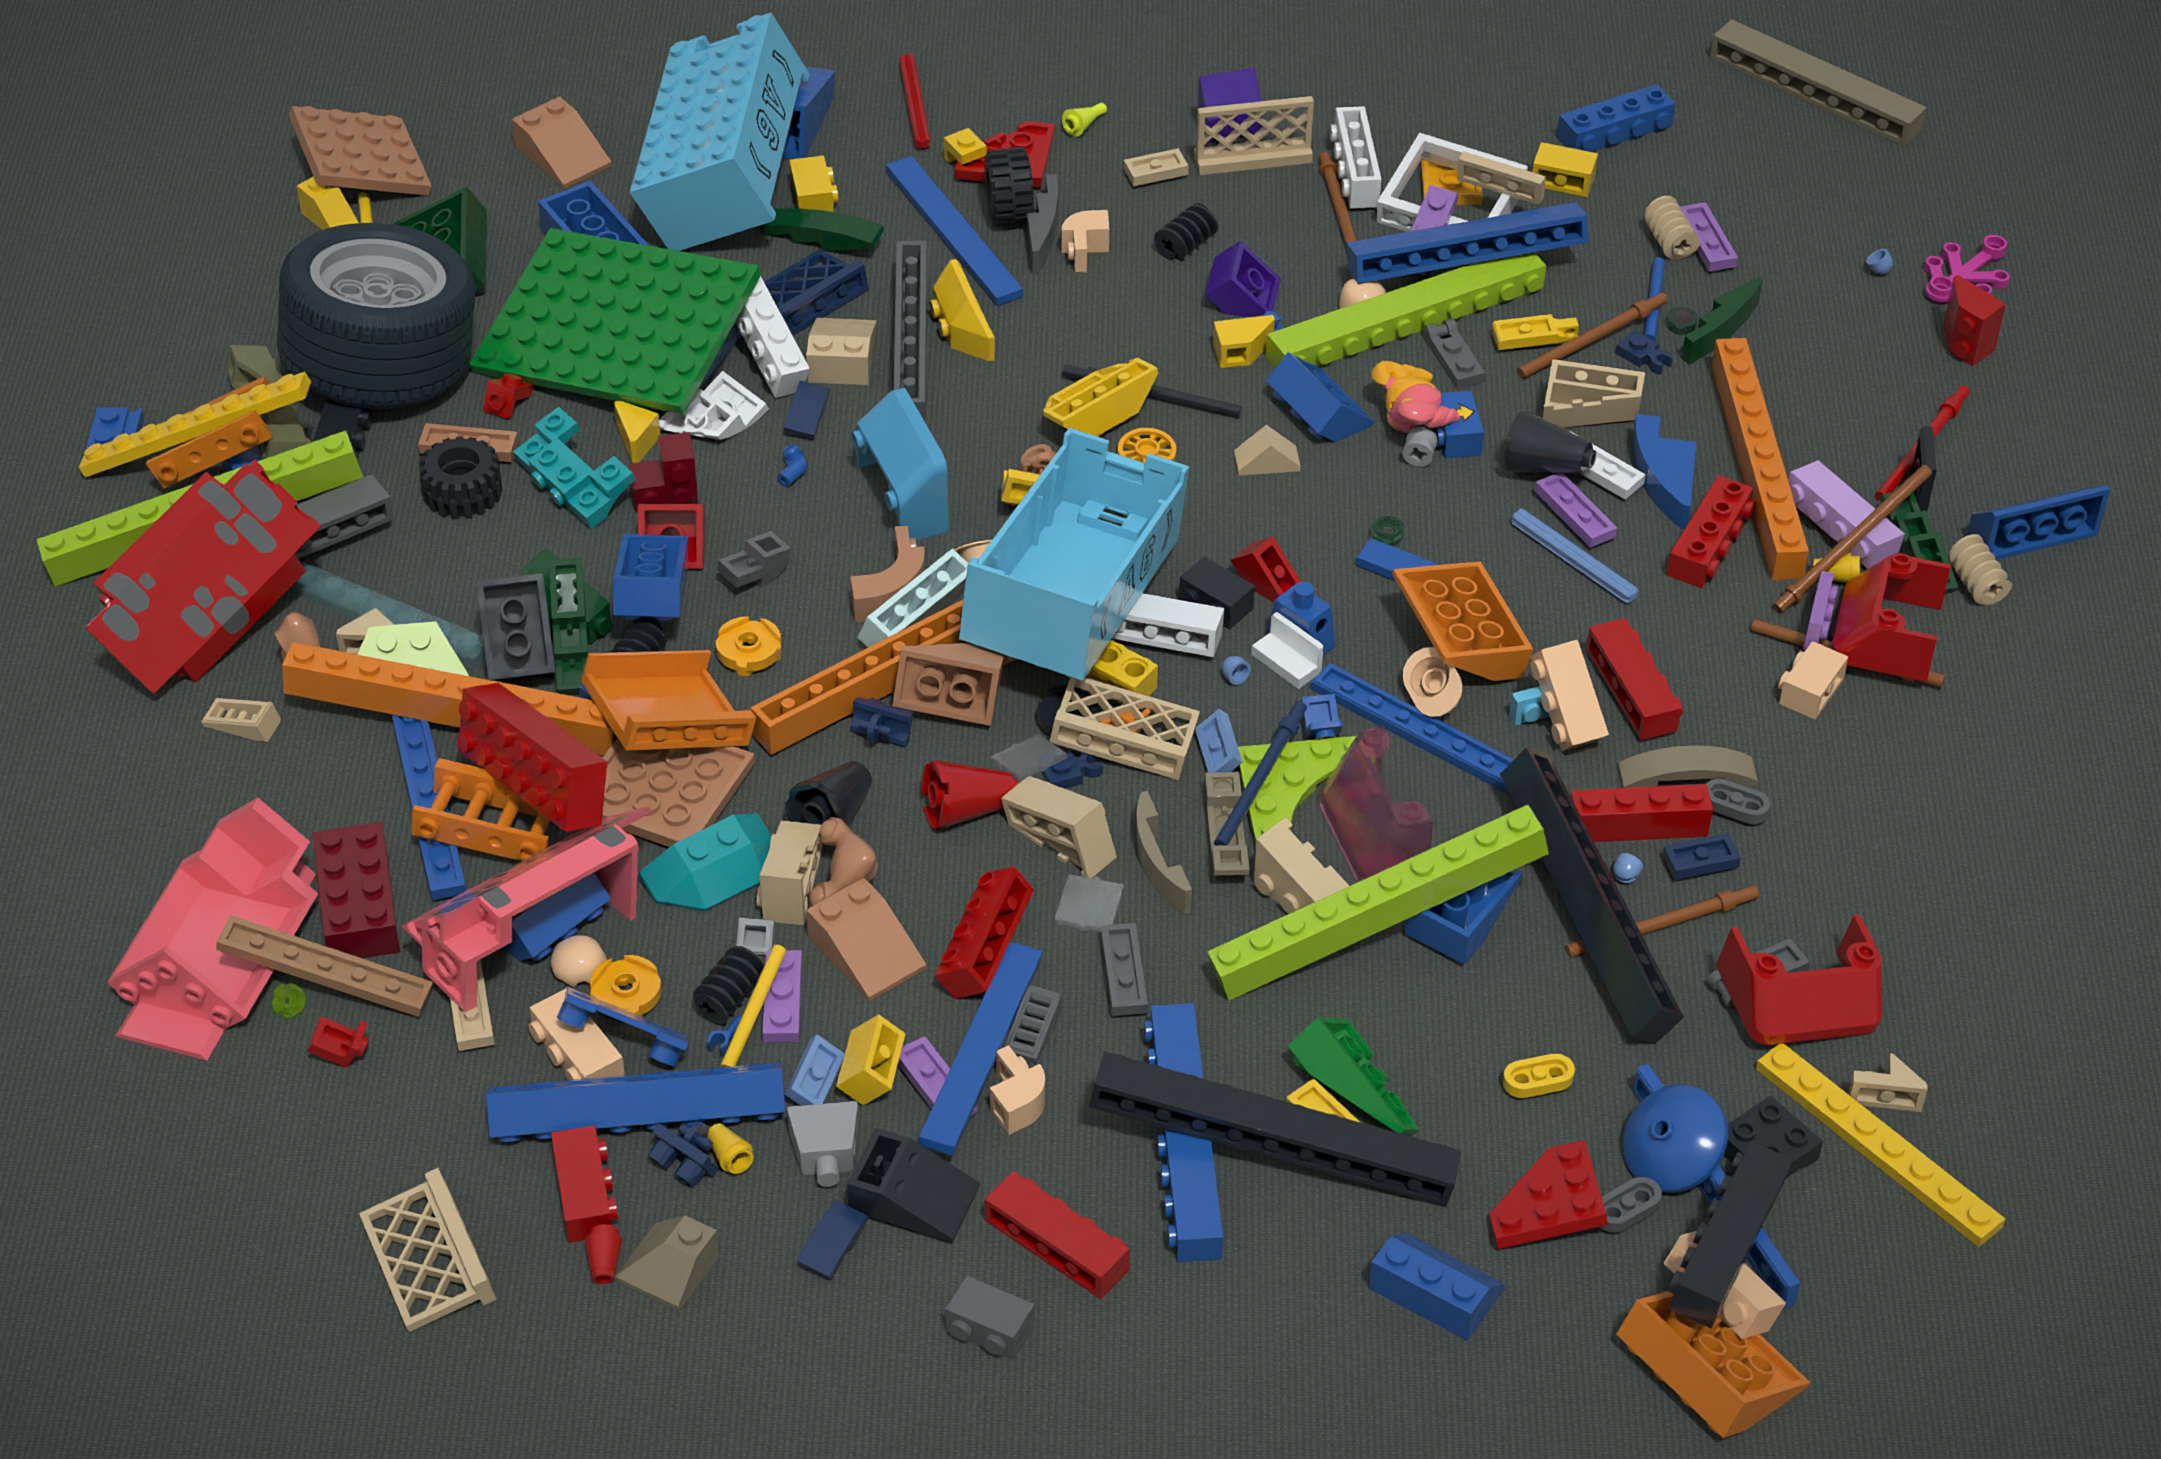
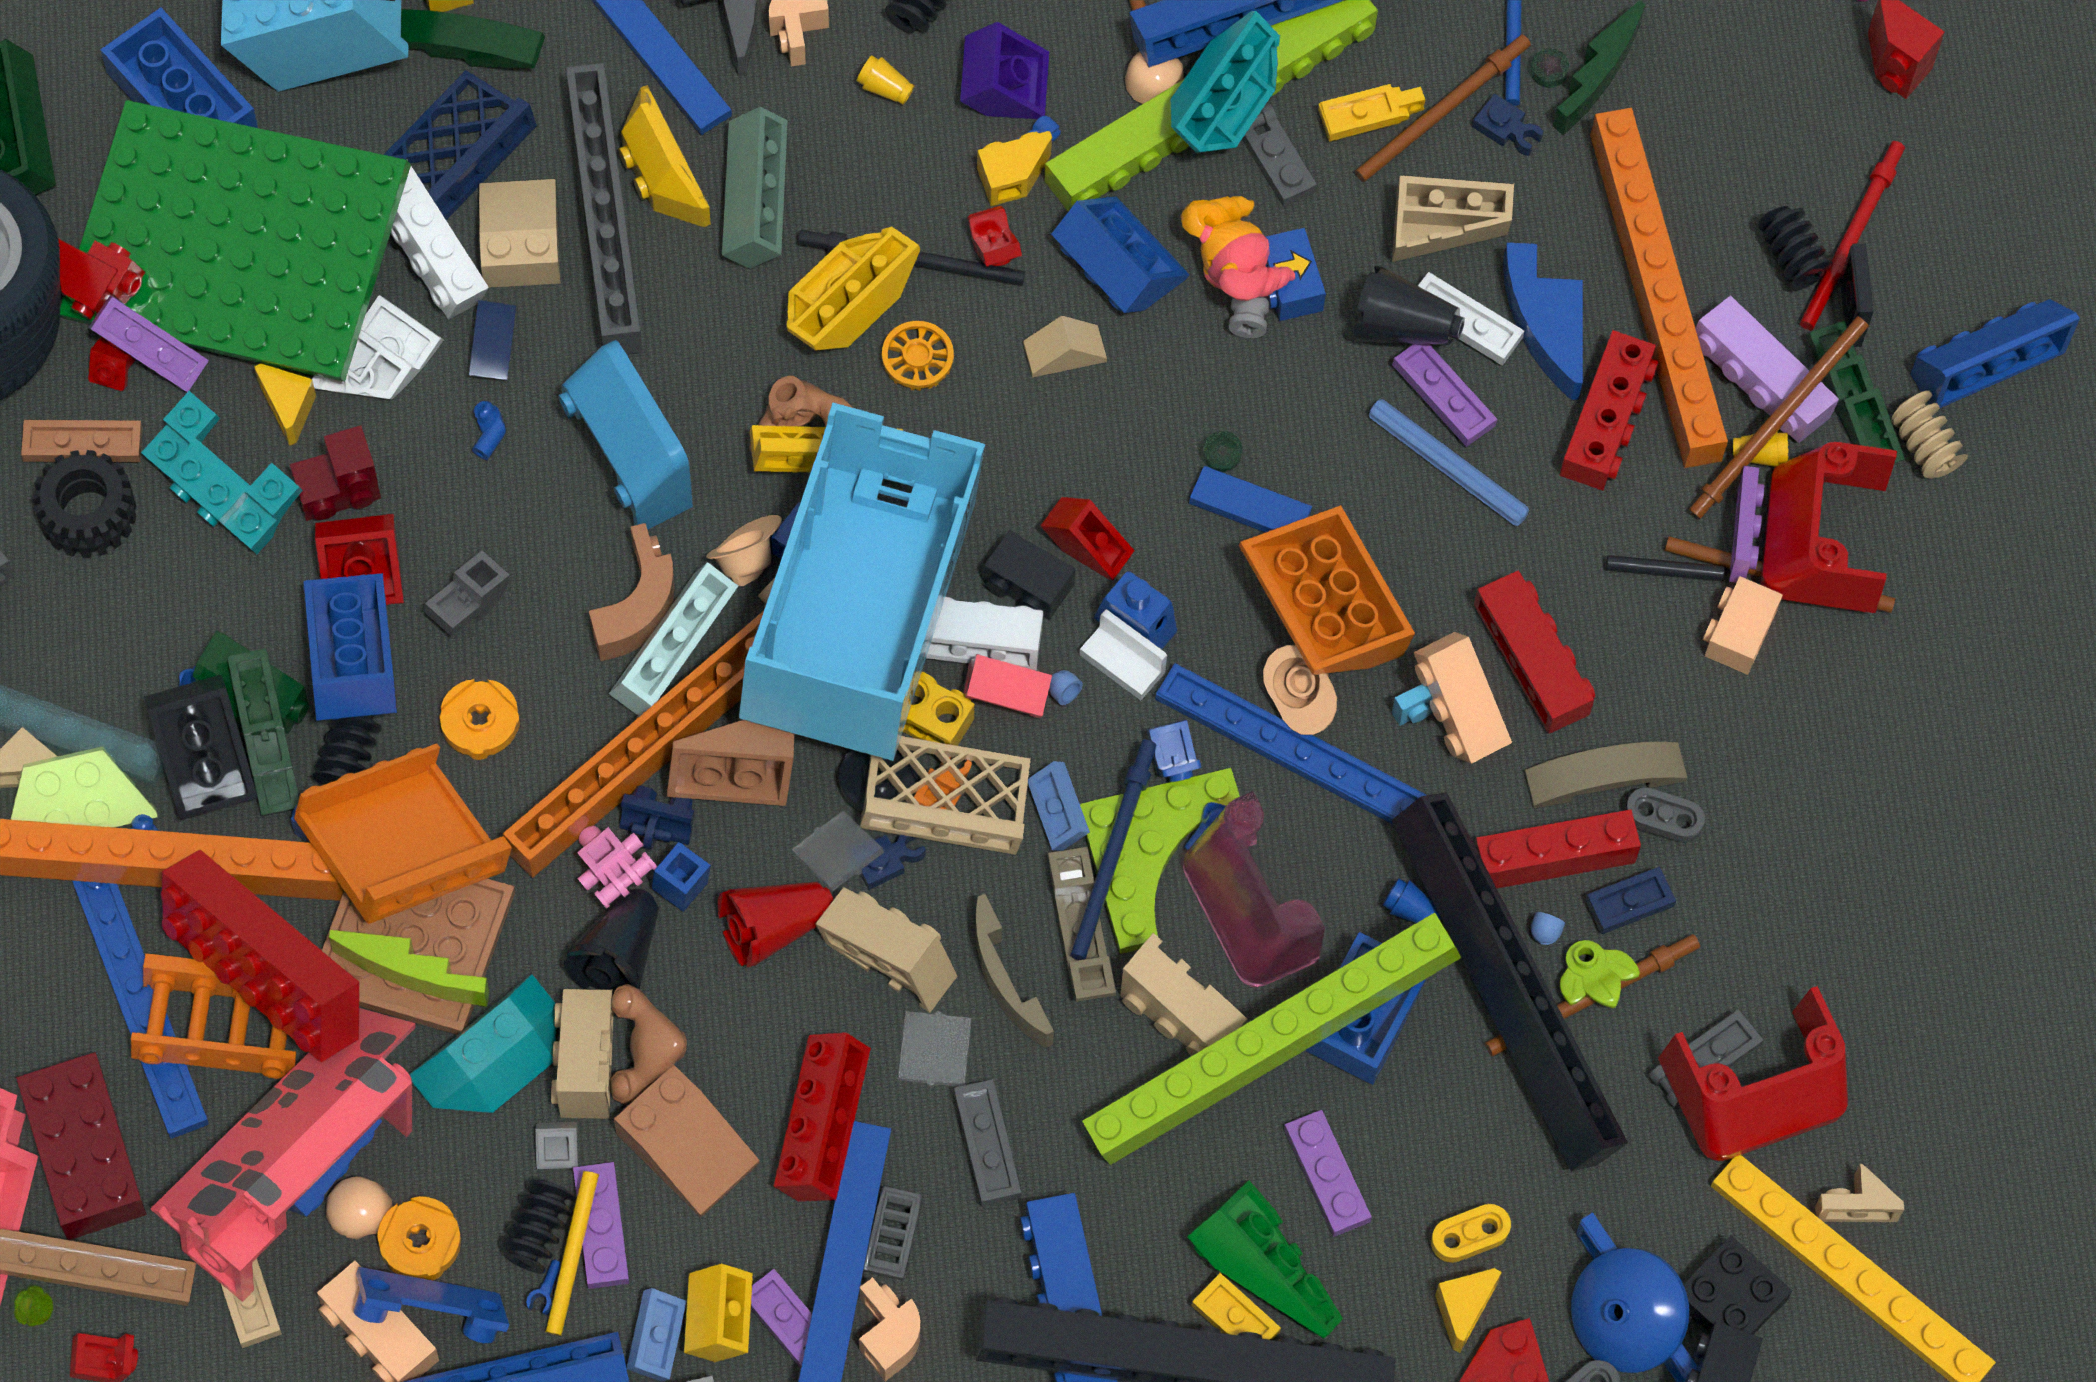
camera: 10 degrees left, 20 degrees up
none -> red slope [58,238,118,320]
none -> red bracket [87,240,145,304]
none -> medium lavender plate [88,296,209,392]
none -> lime slope [329,930,489,1007]
none -> bright pink piece [577,826,657,909]
none -> blue brick [652,842,711,912]
none -> sand green brick [722,107,788,269]
none -> yellow cone [856,55,915,105]
none -> coral hinge [963,654,1052,718]
none -> red bracket [967,206,1022,266]
none -> teal wedge [1170,11,1280,152]
none -> medium lavender plate [1284,1110,1372,1237]
none -> yellow slope [1435,1268,1502,1353]
none -> lime plate [1560,940,1640,1008]
none -> black bar [1606,555,1724,581]
none -> black piece [1758,206,1833,291]

